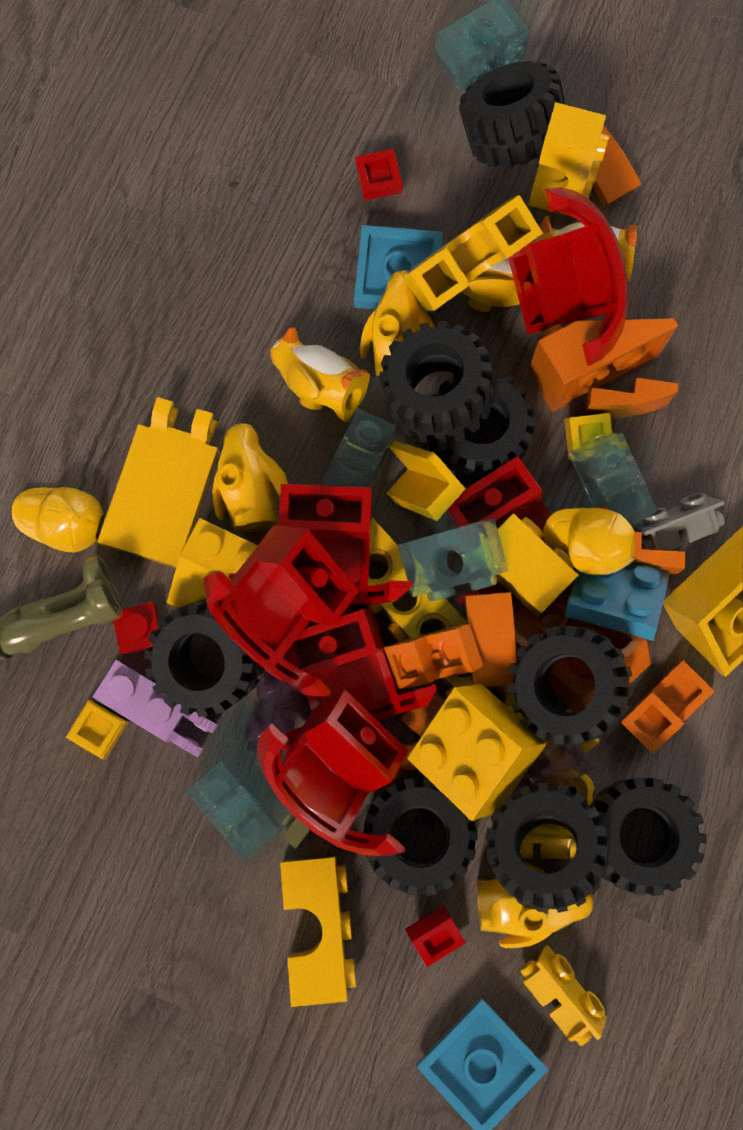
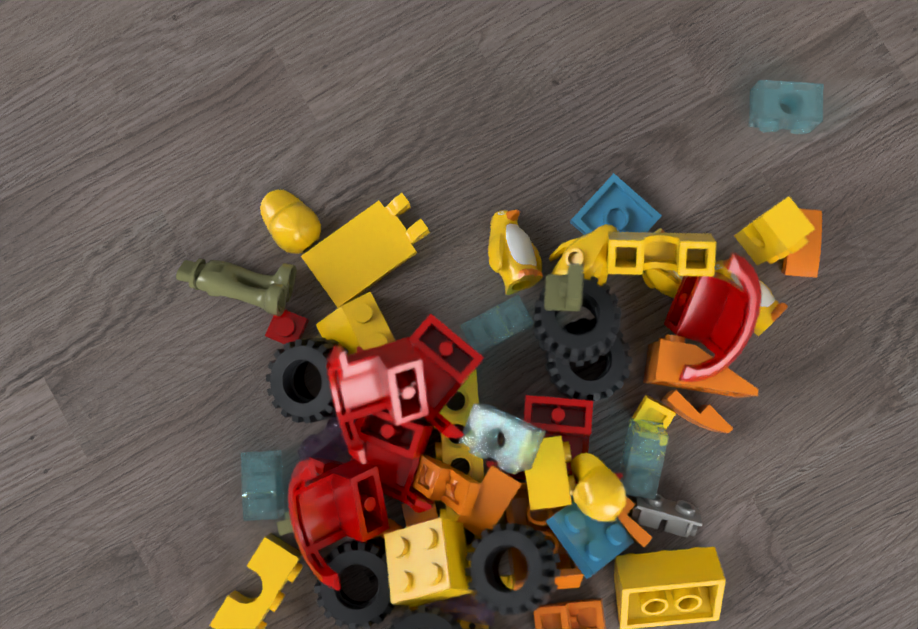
camera: 35 degrees right, 5 degrees up
yellow tile [65,700,129,760] -> none
lavender hinge [93,660,217,757] -> none
yellow animal [212,423,288,533] -> none
red plate [355,149,403,201] -> none
yellow panel [386,441,465,521] -> none
black tyre [459,61,566,168] -> none
none -> olive bracket [544,264,583,312]

